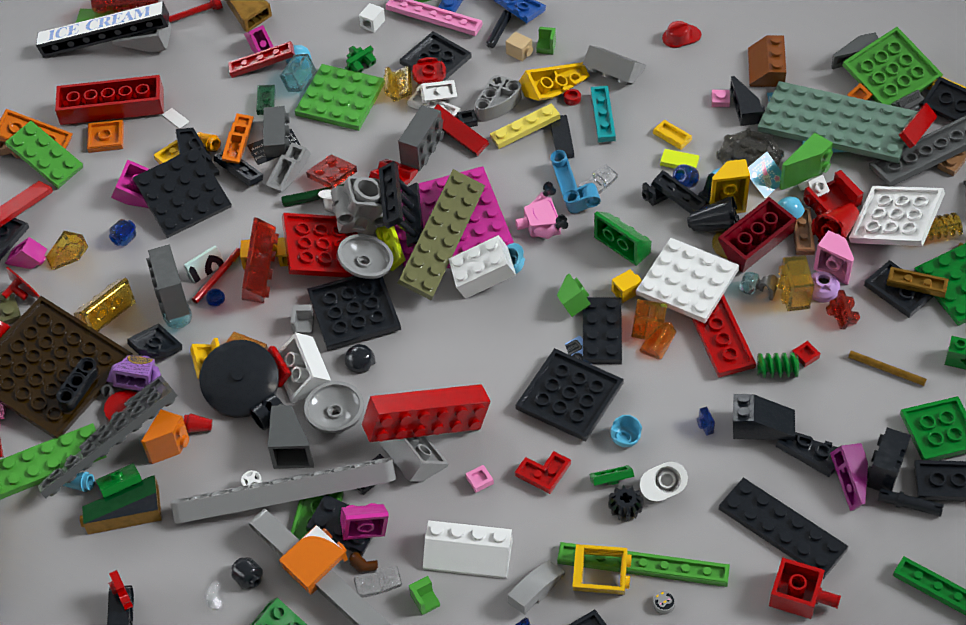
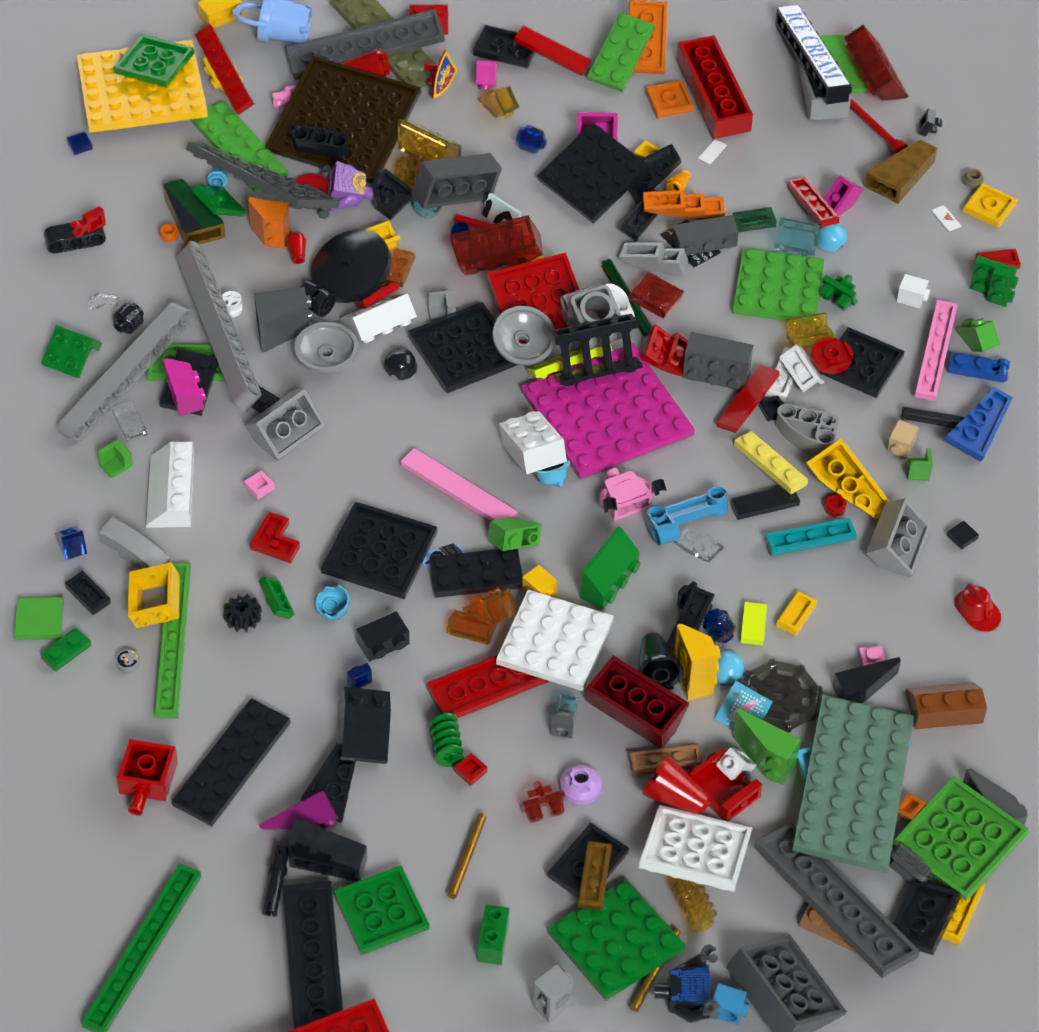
camera: 75 degrees right, 0 degrees up
orange panel [279,525,348,595] -> none
reddish brown arm [349,552,379,573] -> none
red brick [362,384,491,442] -> none
olive plate [397,169,485,300] -> none
white piece [640,462,688,502] -> none
medium azure hair [778,196,805,219] -> none
clear yellow brick [778,255,814,311] -> none
bright pink slope [814,230,854,285] -> none
red tile [899,103,938,148] -> none
none -> orange plate [159,223,179,242]
none -> black brick [356,611,410,662]
none -> clear yellow gear [395,154,425,186]
none -> bright pink tile [401,448,518,521]
none -> black tile [947,521,979,549]

